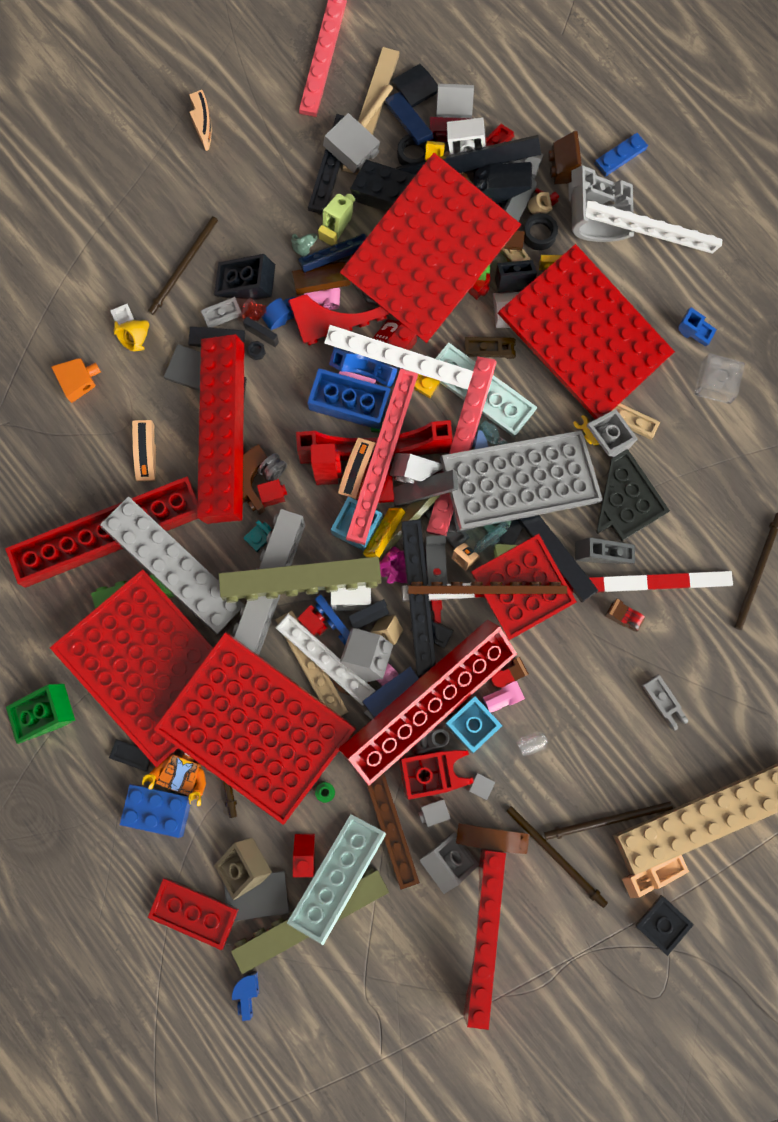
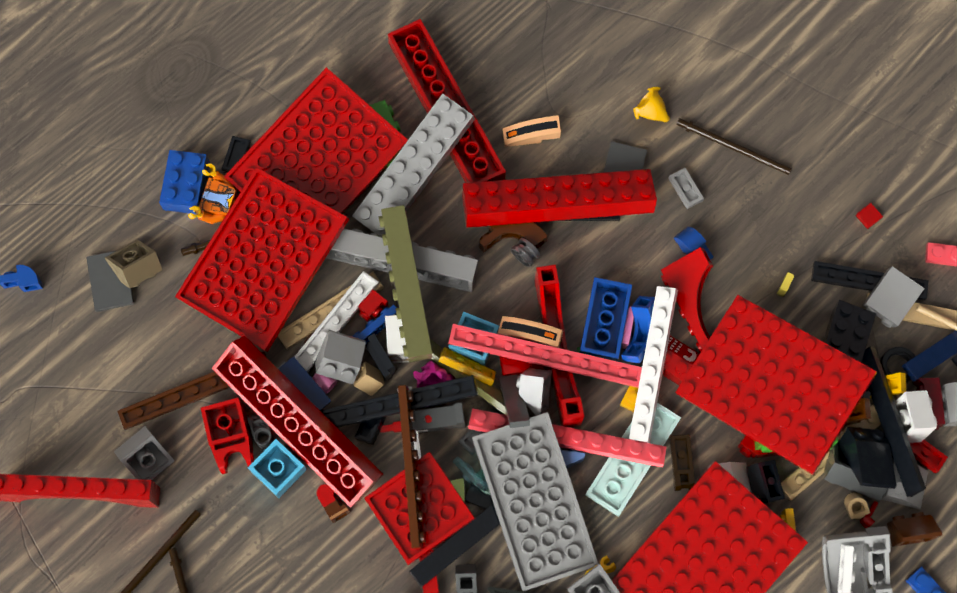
camera: 85 degrees right, 5 degrees down
green slope [6,684,76,744] -> none
orange torso [52,358,101,403] -> none
white plate [110,304,134,324] -> none
red plate [148,878,239,950] -> none
black tile [188,326,246,347] -> none
light nougat slope [189,90,212,151] -> none
black slope [214,254,276,300] -> none
olive brick [231,868,389,974] -> none
clear red plate [241,298,266,321] -> none
black tile [243,317,279,348] -> none
teal bracket [243,520,273,552] -> none
black tile [247,341,266,360] -> none
red brick [257,479,287,508] -> none
light aqua plate [287,814,386,945] -> none
sand green piece [291,233,318,257] -> none
reddish brown tile [292,261,351,295] -> none
red slope [293,834,315,877] -> none
dark blue tile [298,234,367,273] -> none
bright pink piece [304,288,341,310] -> none
red brick [311,444,342,485] -> none
green plate [315,782,335,803] -> none
yellowish green torso [323,194,355,240] -> none
light grey brick [418,799,451,827] -> none
light nougat slope [451,543,480,571] -> none
reddish brown arch [456,823,529,854] -> none
light grey tile [469,773,495,800] -> none
clear light blue plate [479,420,508,446] -> none
bright pink piece [483,681,525,713] -> none
reddish brown tile [504,231,525,251] -> none
clear brick [517,731,548,756] -> none
black tyre [523,213,558,251] -> none
none -> red tile [855,203,883,229]

